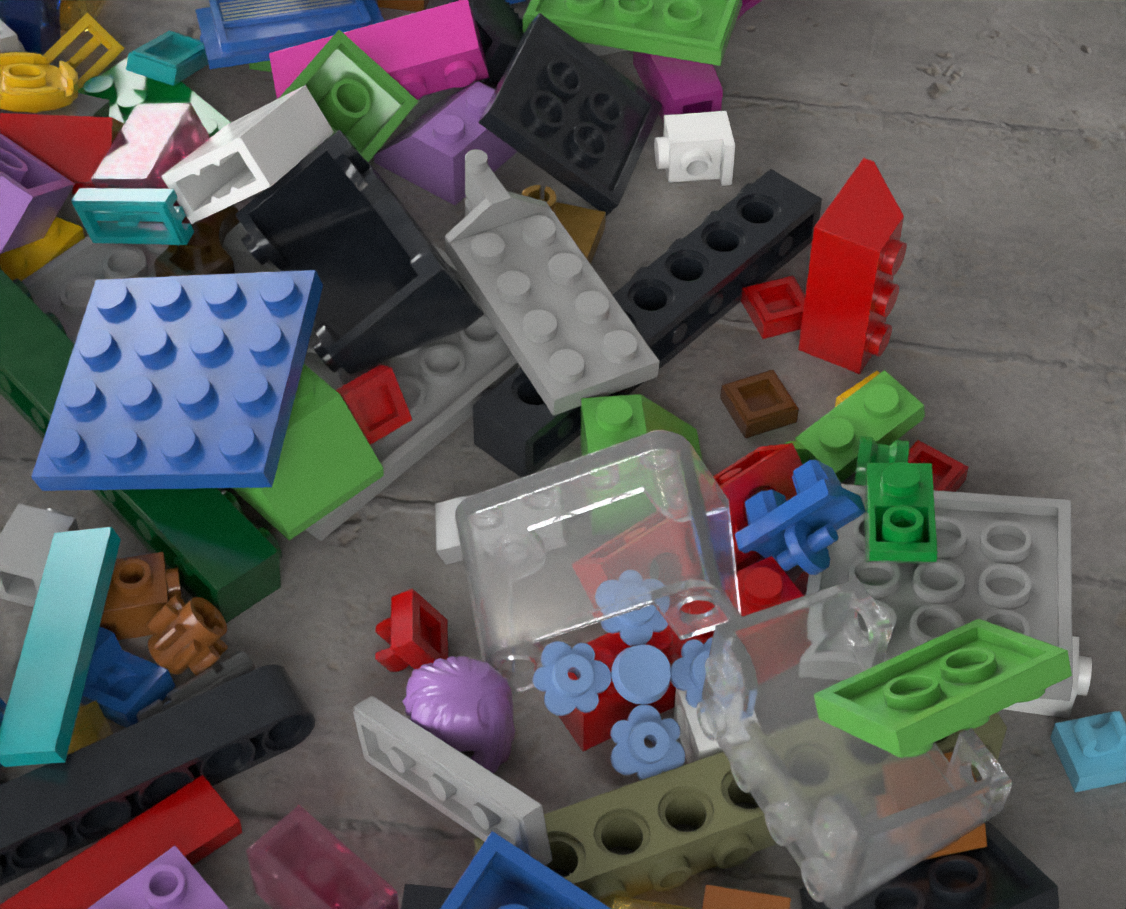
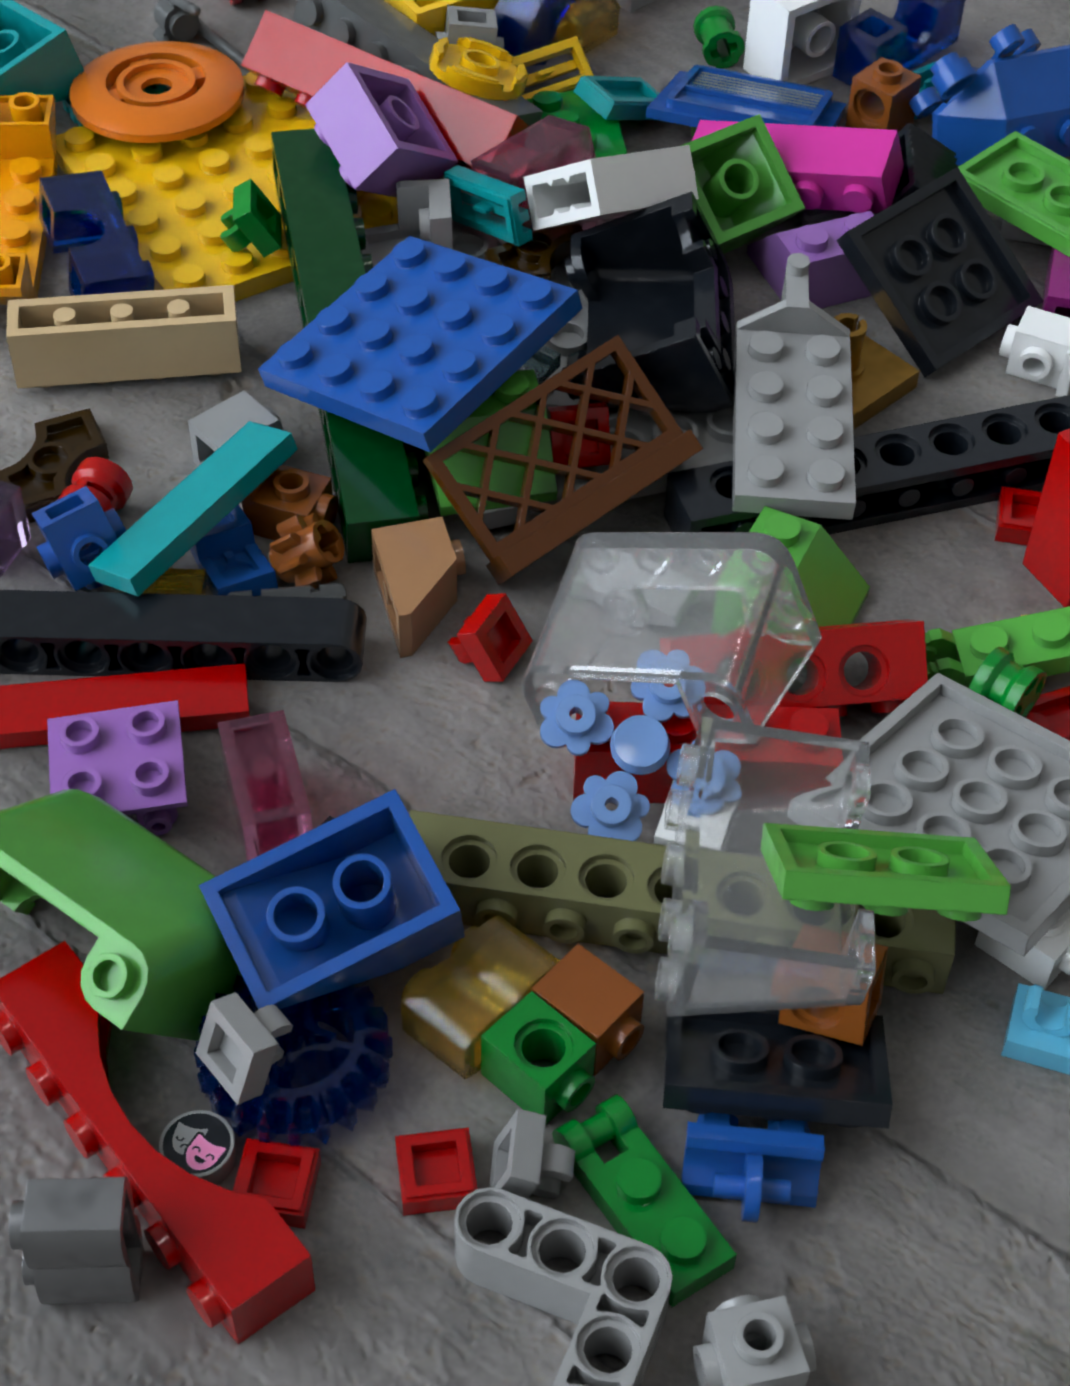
camera: 30 degrees right, 0 degrees up
light grey tile [353,696,553,865] -> none
medium lavender hair [402,656,515,774] -> none
reddish brown tile [720,369,799,439] -> none
blue hips [734,460,866,575] -> none
green slope [864,462,938,564] -> none
none -> medium nougat slope [371,517,466,658]
none -> light grey bracket [396,179,453,249]
none -> reddish brown fence [423,335,703,585]

